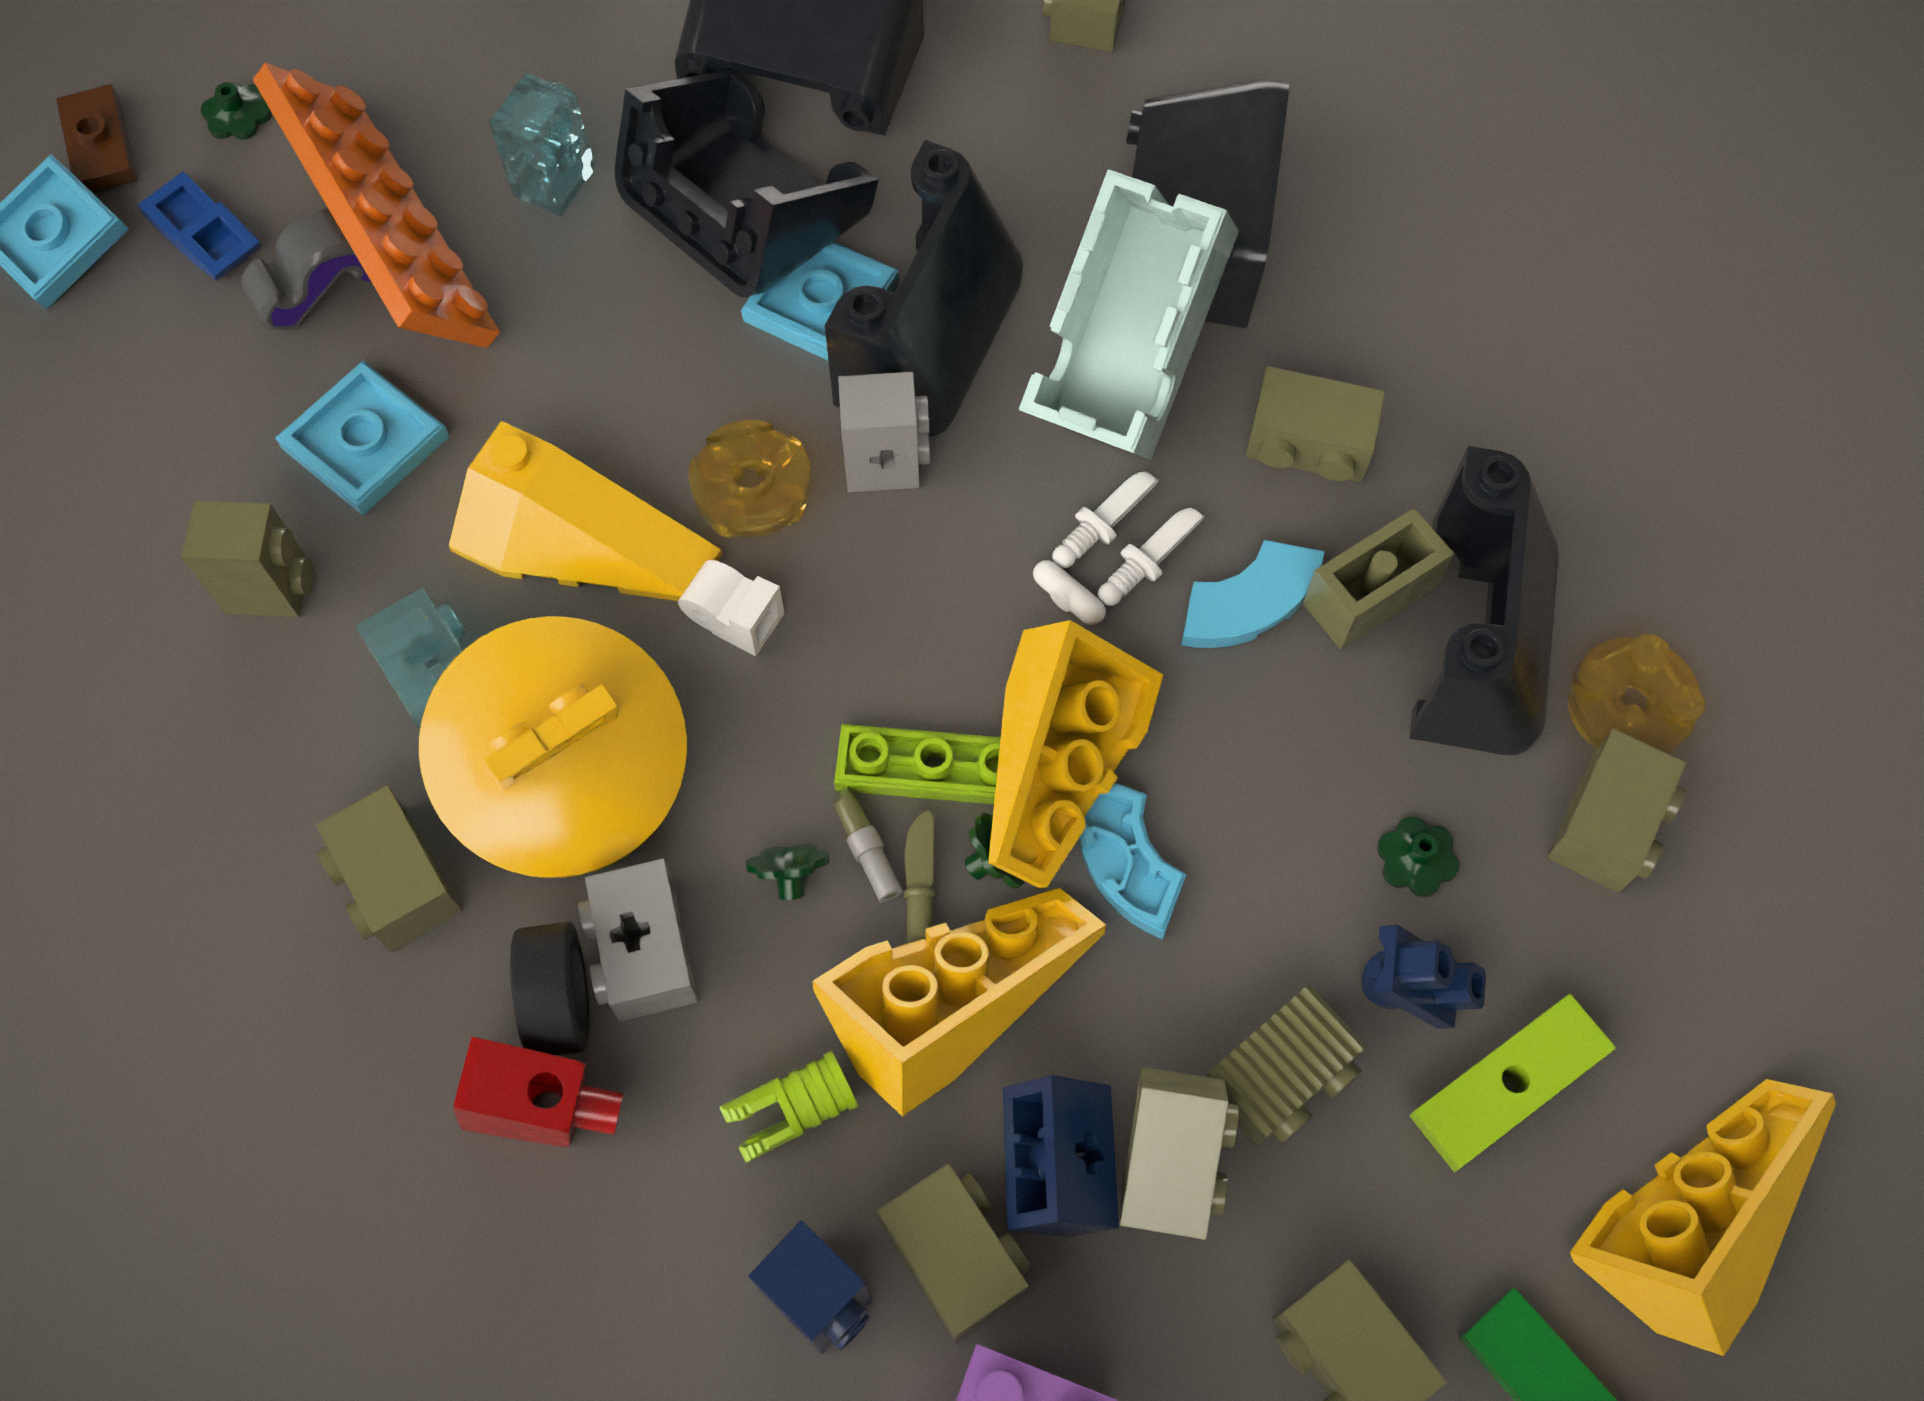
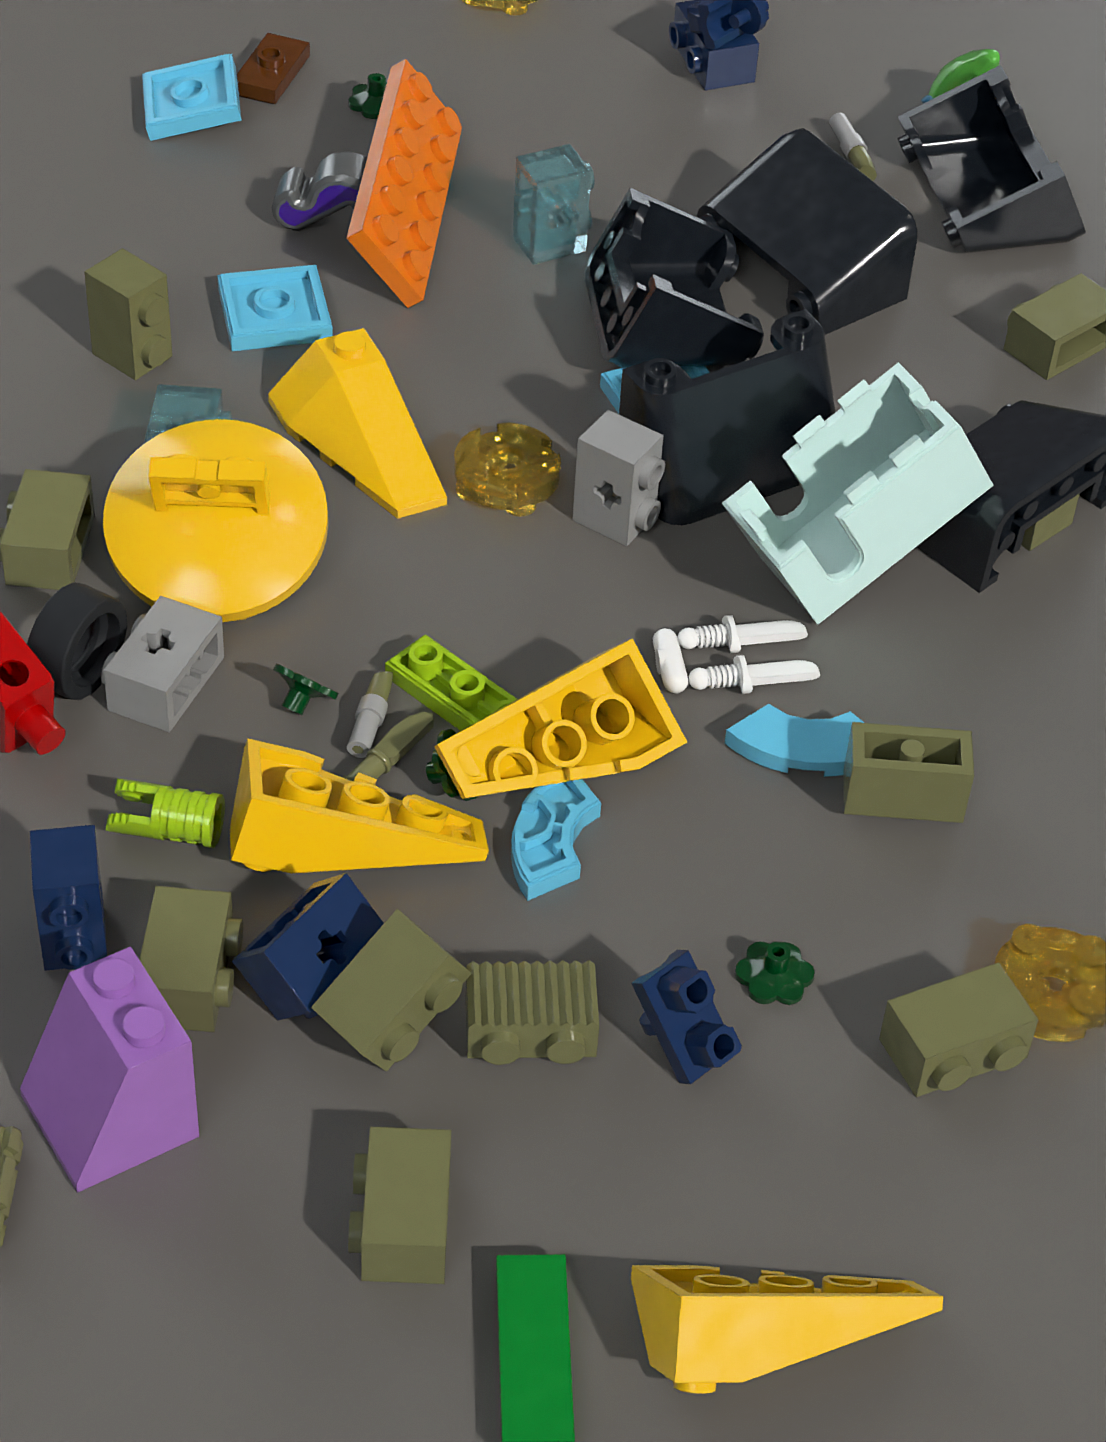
camera: 35 degrees right, 20 degrees down
blue slope [138,171,261,281] -> none
white leg [678,560,785,656] -> none
olive brick [1245,366,1385,483] -> none
black windscreen [1409,446,1559,755] -> none
lime tile [1409,993,1616,1173] -> none

